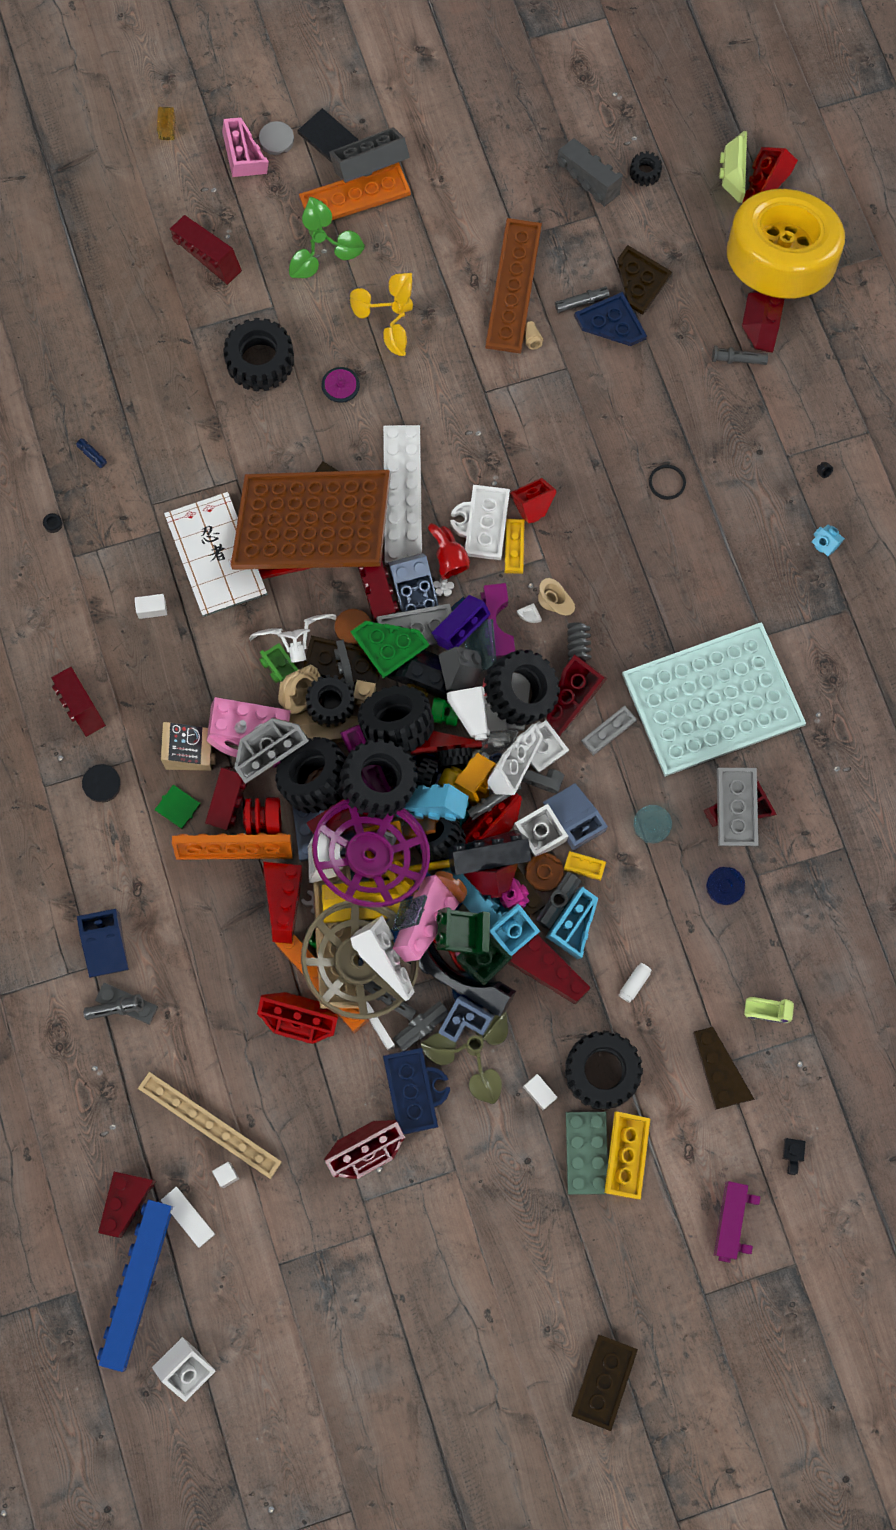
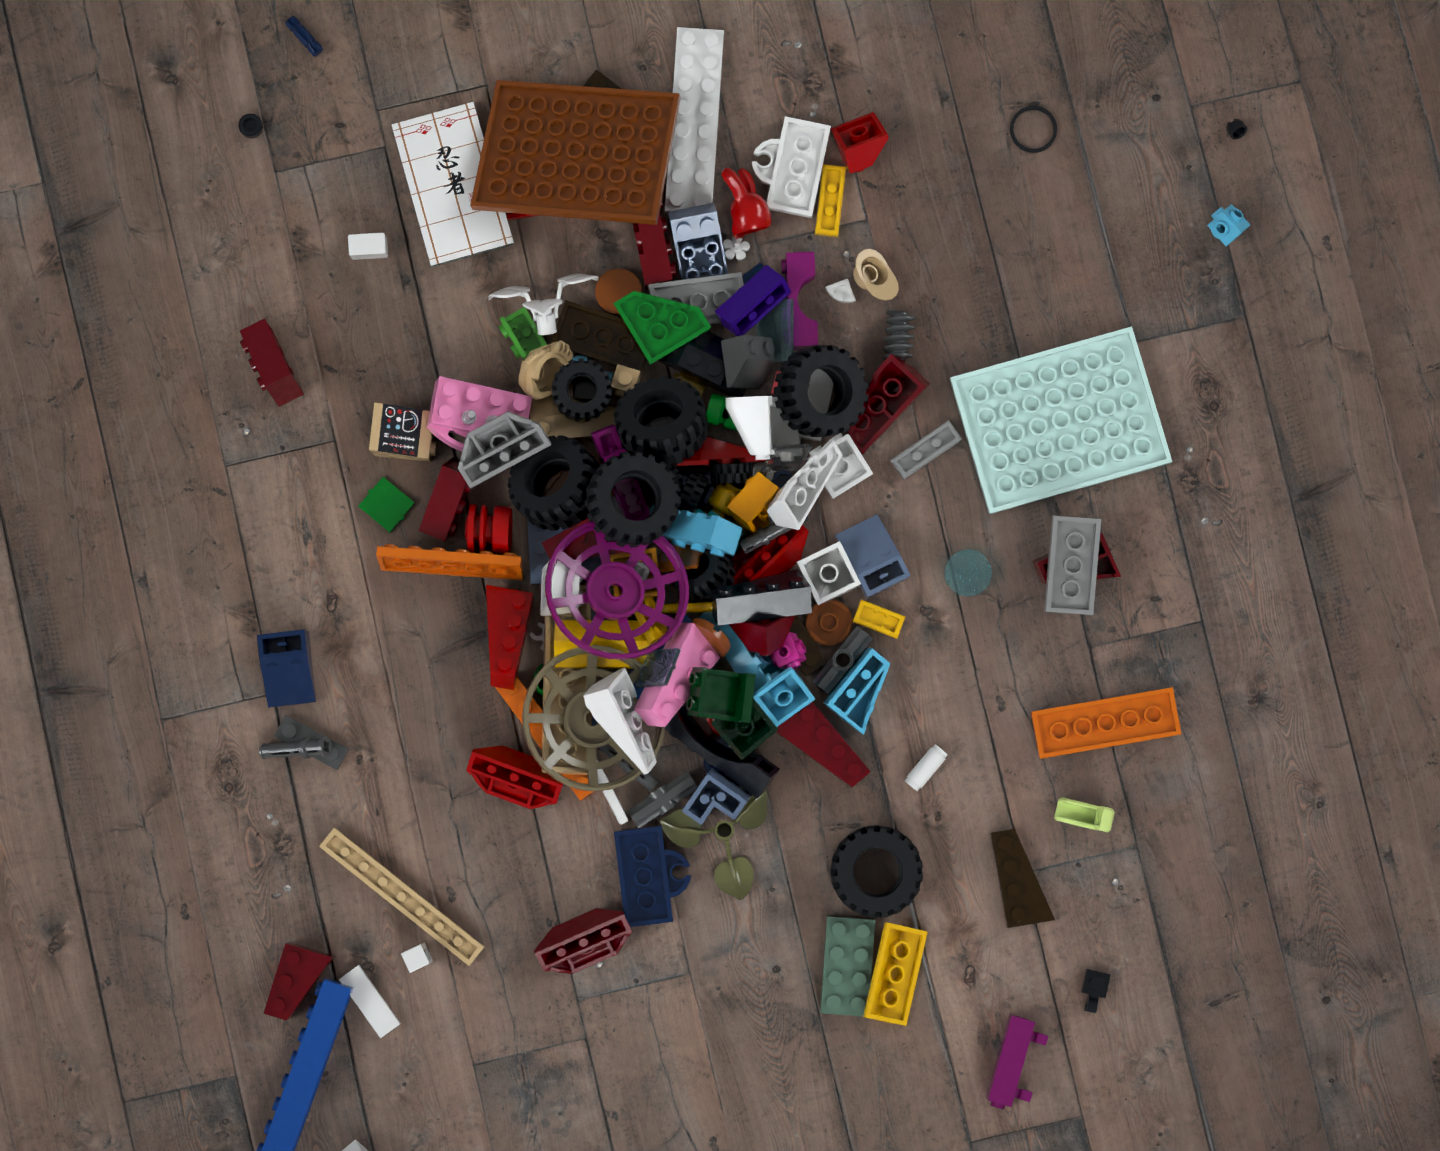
camera: 10 degrees right, 10 degrees up
black tile [82,764,121,803] -> none
dark grey wing [334,640,355,691] -> none
dark grey beam [521,769,565,794] -> none
white piece [523,1074,558,1111] -> none
clear blue tile [706,867,745,906] -> none
none -> orange plate [1031,687,1181,759]

